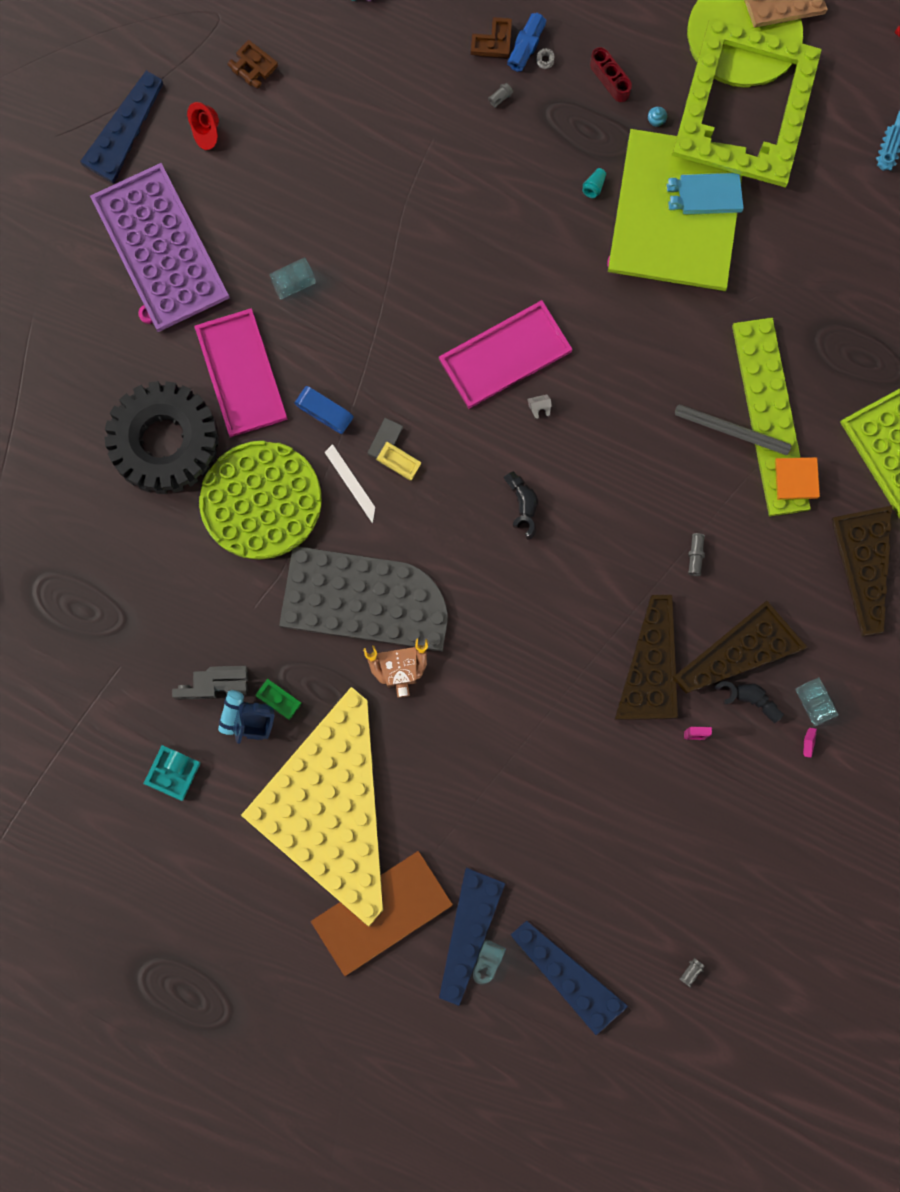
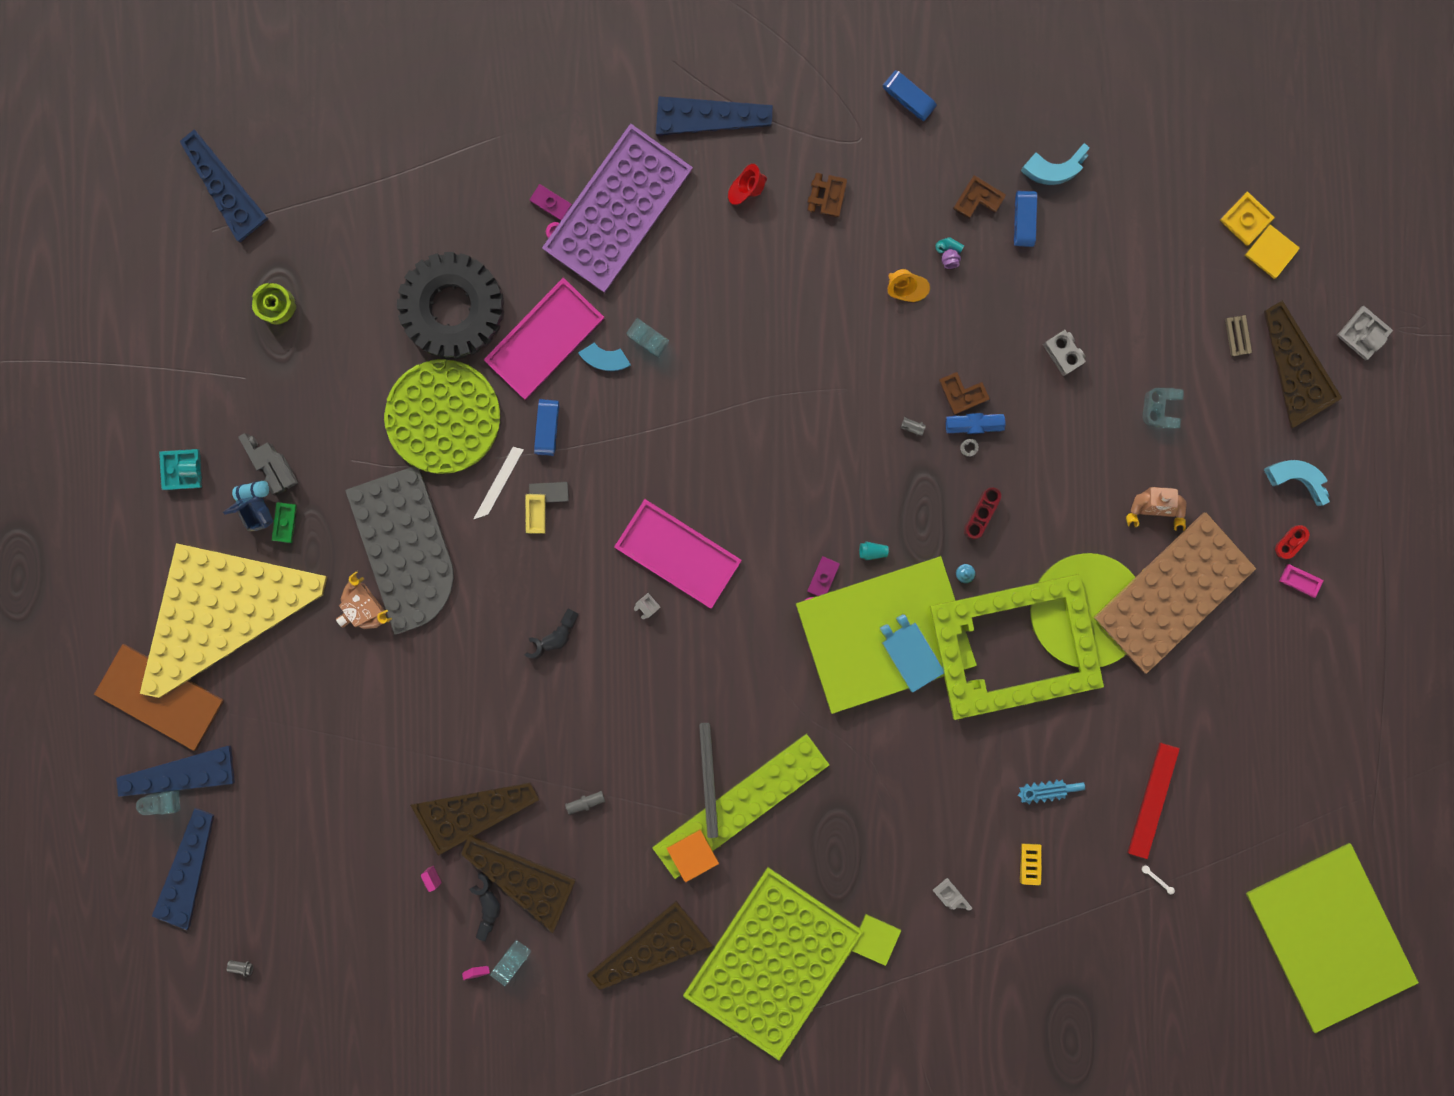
camera: 65 degrees right, 10 degrees up
none -> lime brick [252,283,296,325]
none -> magenta plate [530,184,572,220]
none -> dark azure tile [578,343,631,371]
none -> magenta plate [807,556,840,596]
none -> light orange piece [887,269,930,302]

